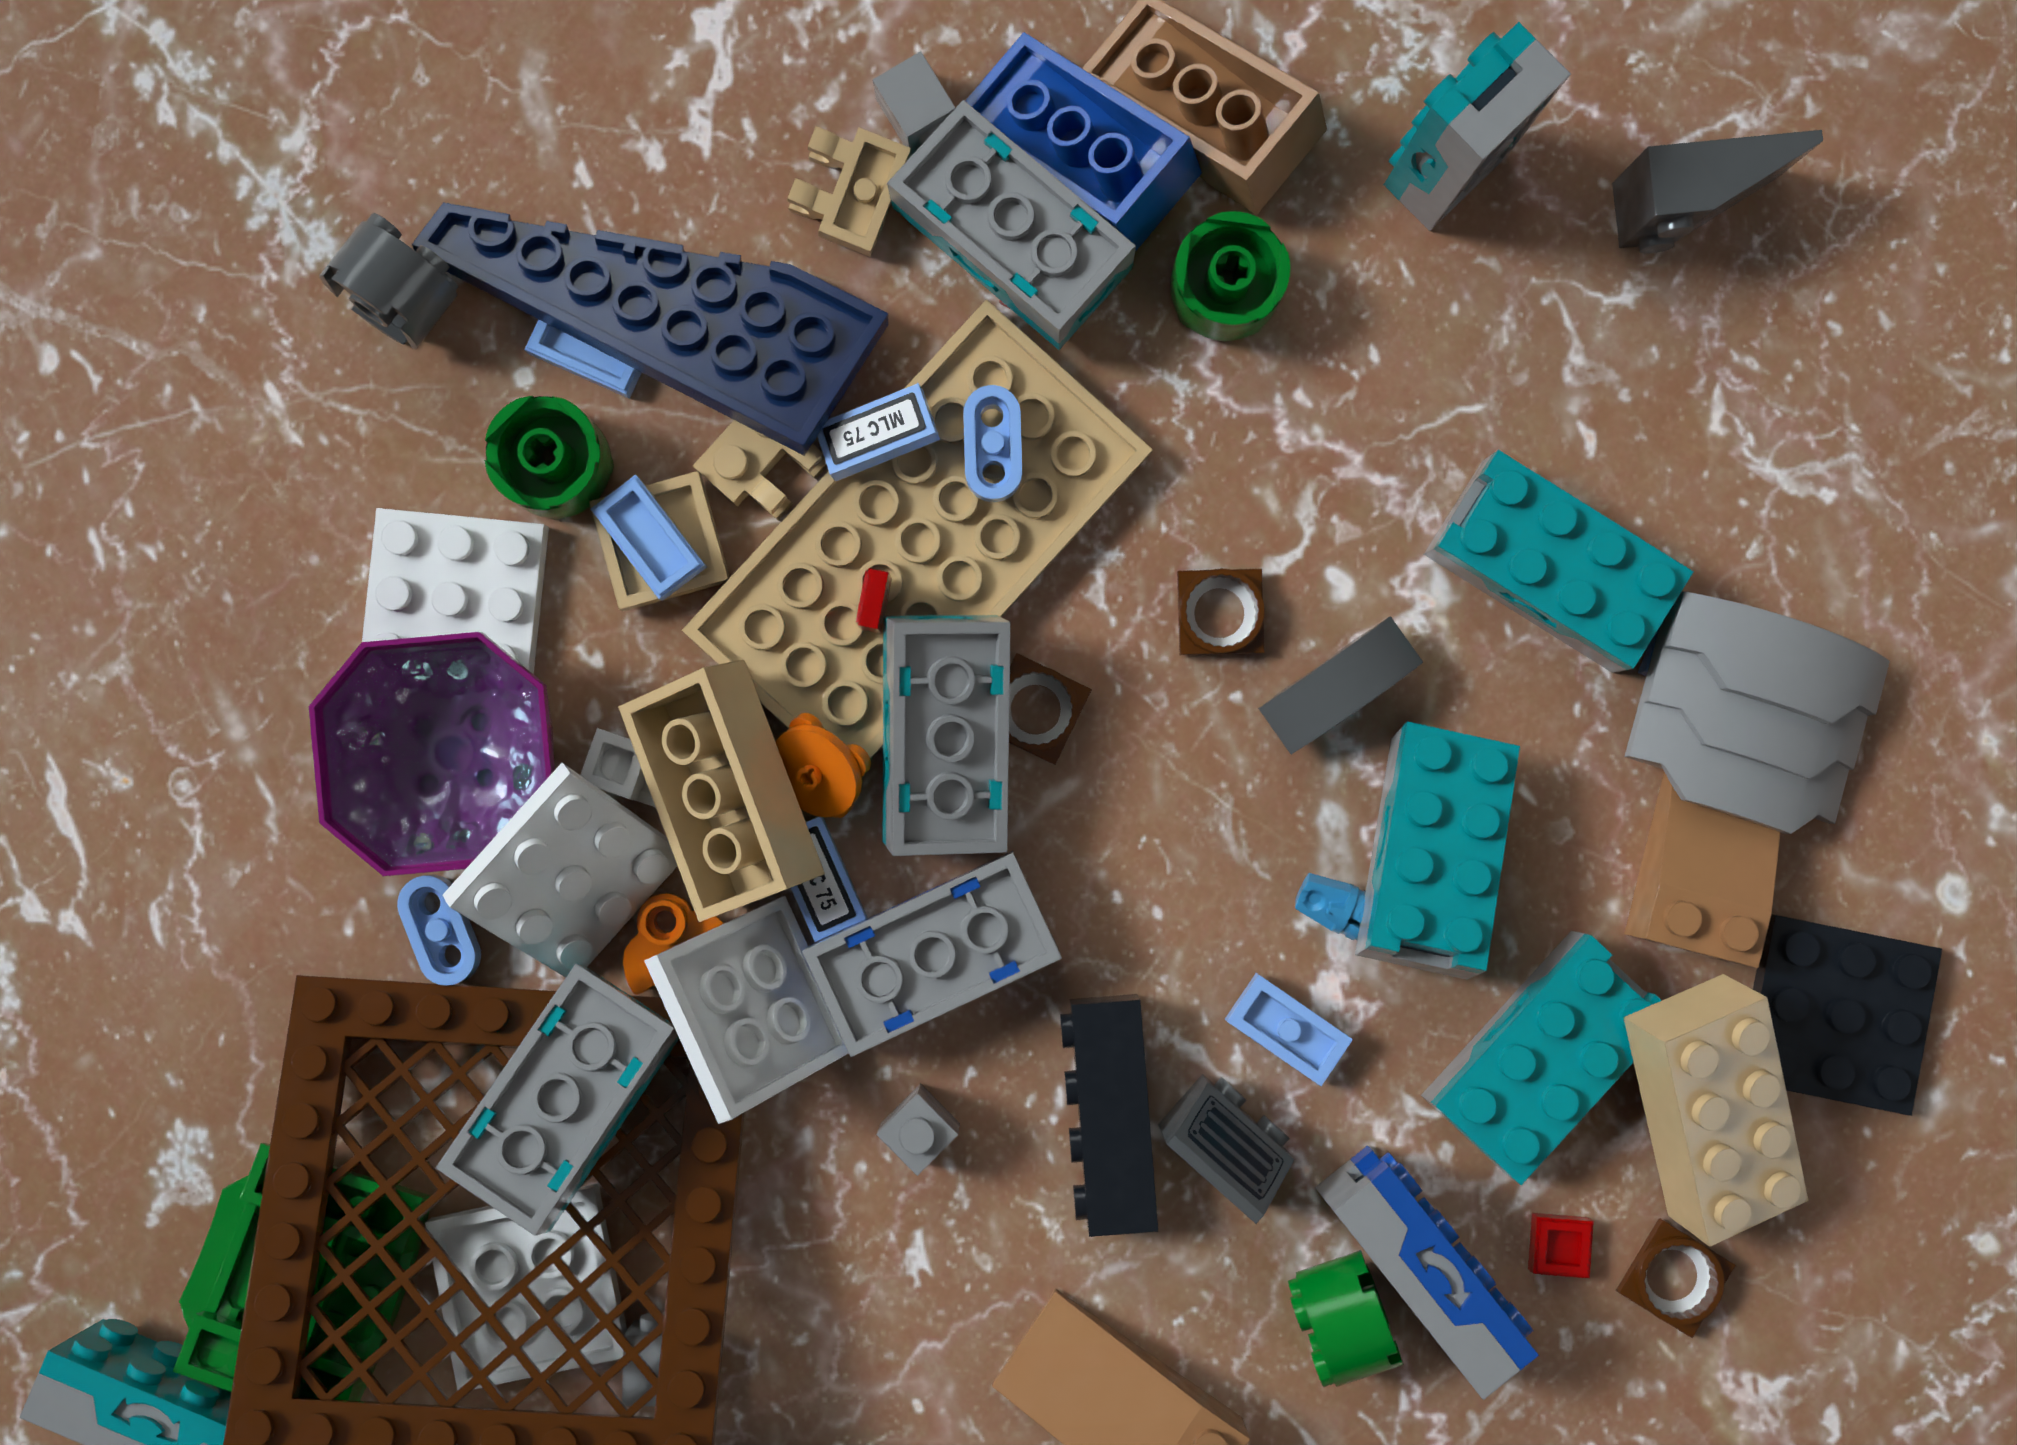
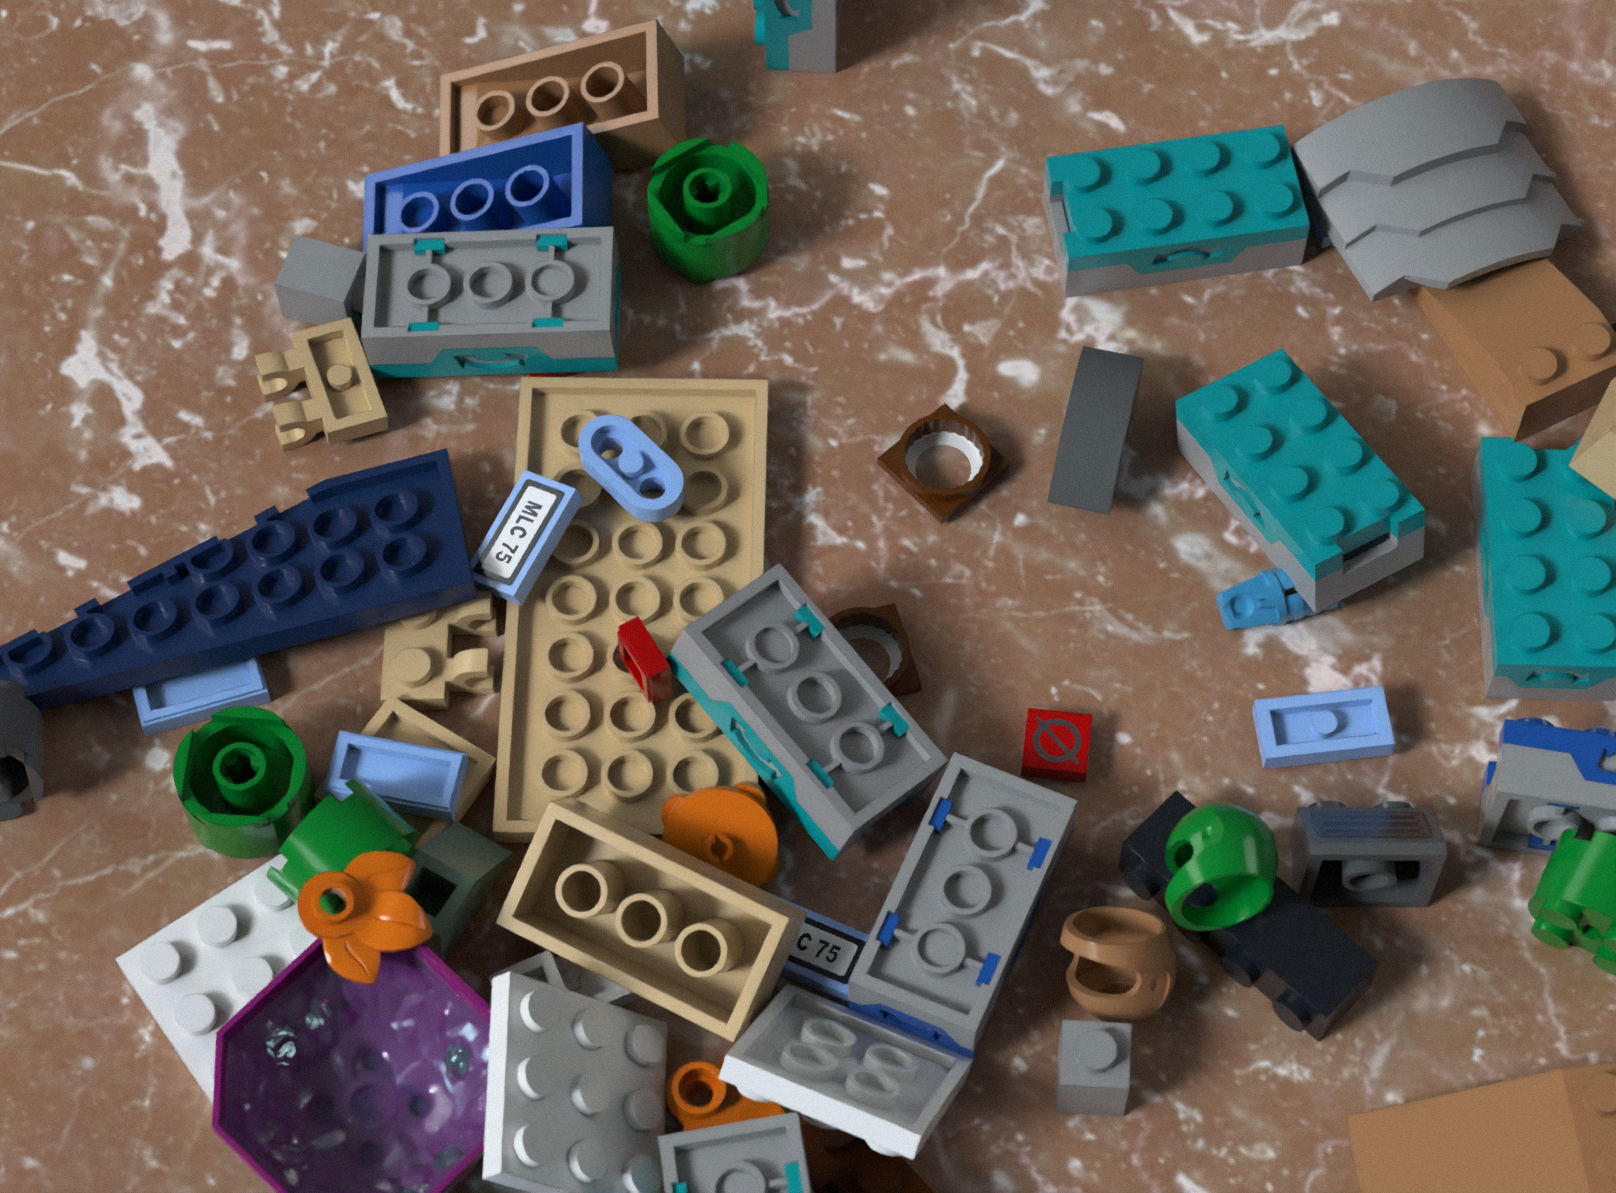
camera: 40 degrees left, 25 degrees down
none -> green brick [267,778,419,914]
none -> orange plate [297,851,433,985]
none -> sand green slope [402,821,513,962]
none -> red tile [1021,708,1092,783]
none -> medium nougat helmet [1060,906,1176,1024]
none -> green helmet [1165,802,1279,931]

